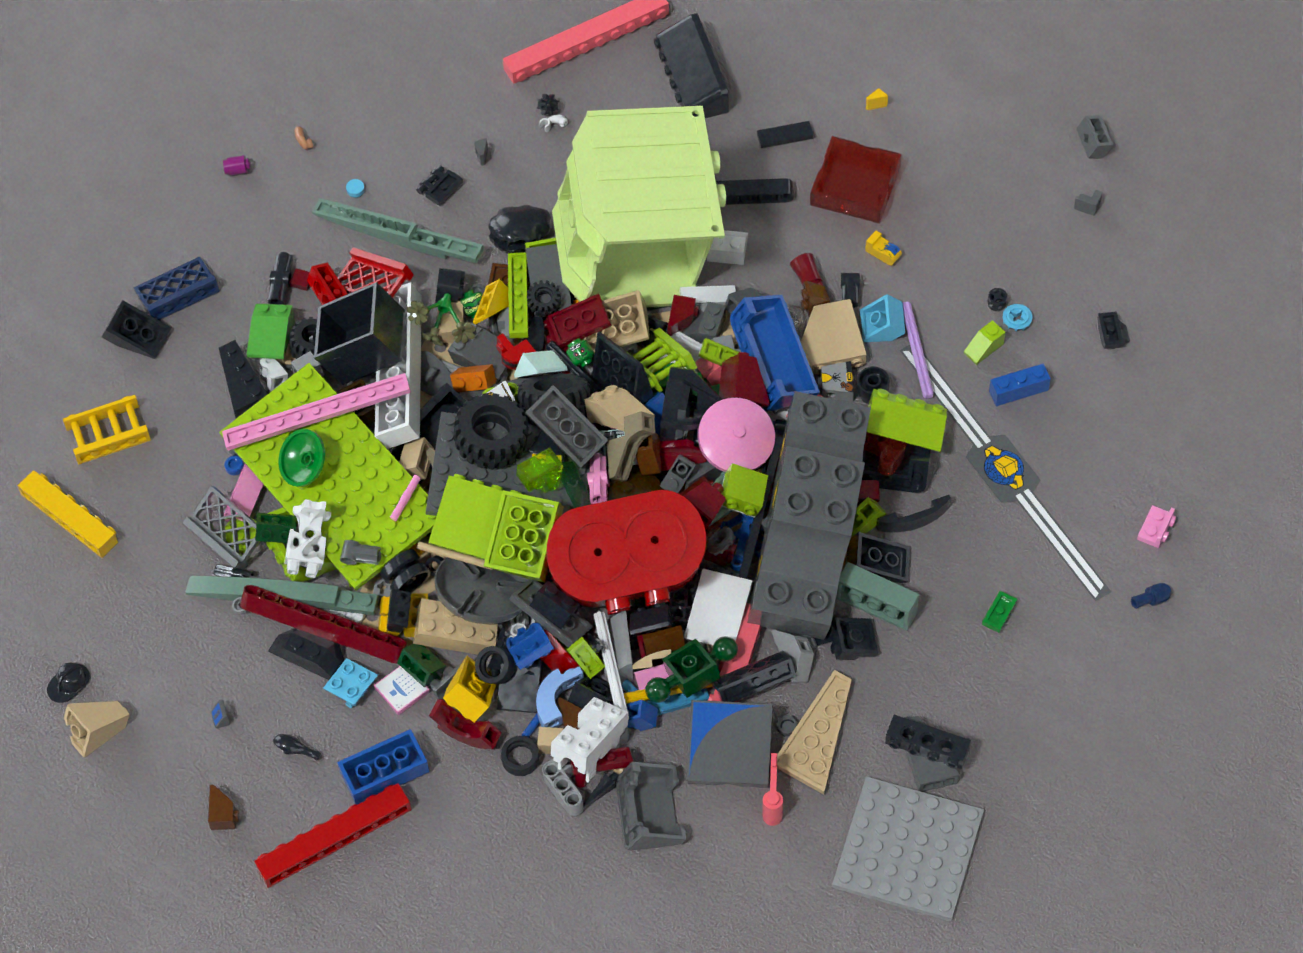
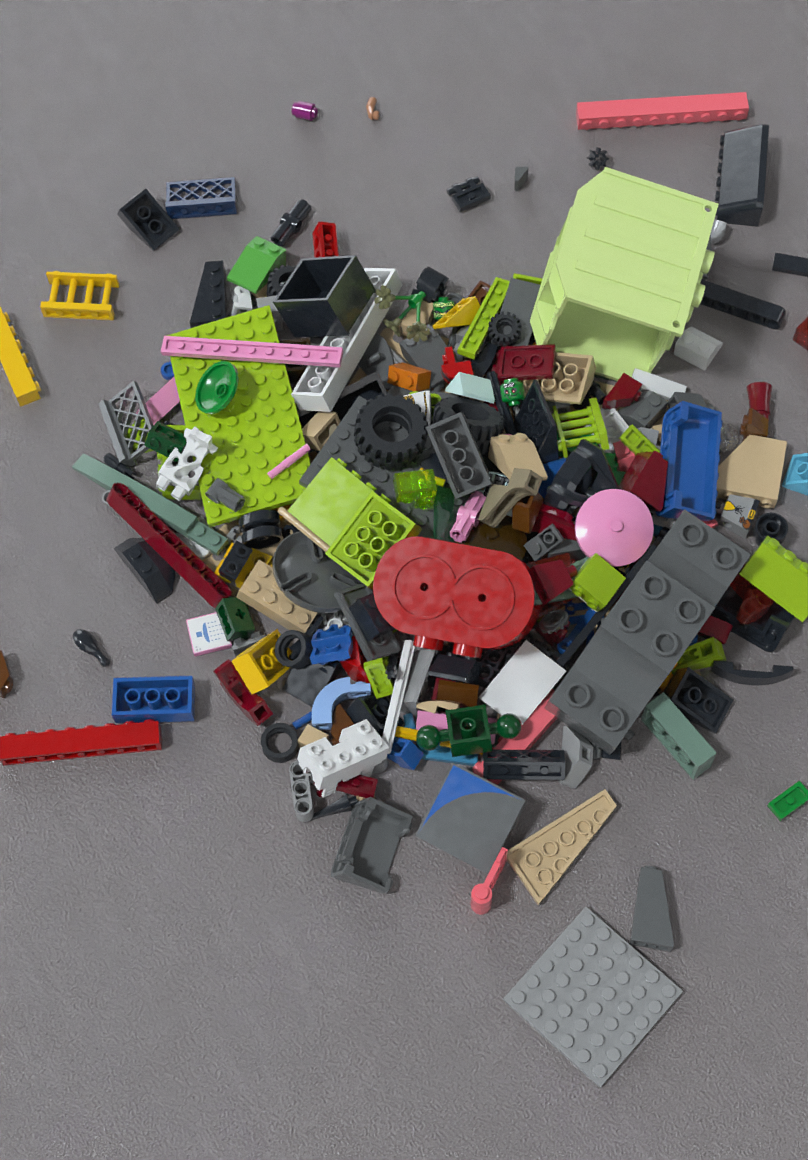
camera: 25 degrees right, 5 degrees up
dark grey slope [211,699,230,729] -> none
dark red tile [289,268,310,291] -> none
sand green slope [312,198,484,263] -> none
medium azure hinge [323,658,378,708] -> none
red fence [337,247,414,298] -> none
medium azure tile [346,179,365,198] -> none
black piece [488,205,551,252] -> none
white arm [539,114,568,132] -> none
dark grey tile [777,715,797,736] -> none
black plate [827,617,878,660] -> none
black piece [841,273,860,308] -> none
black brick [885,715,971,769] -> none

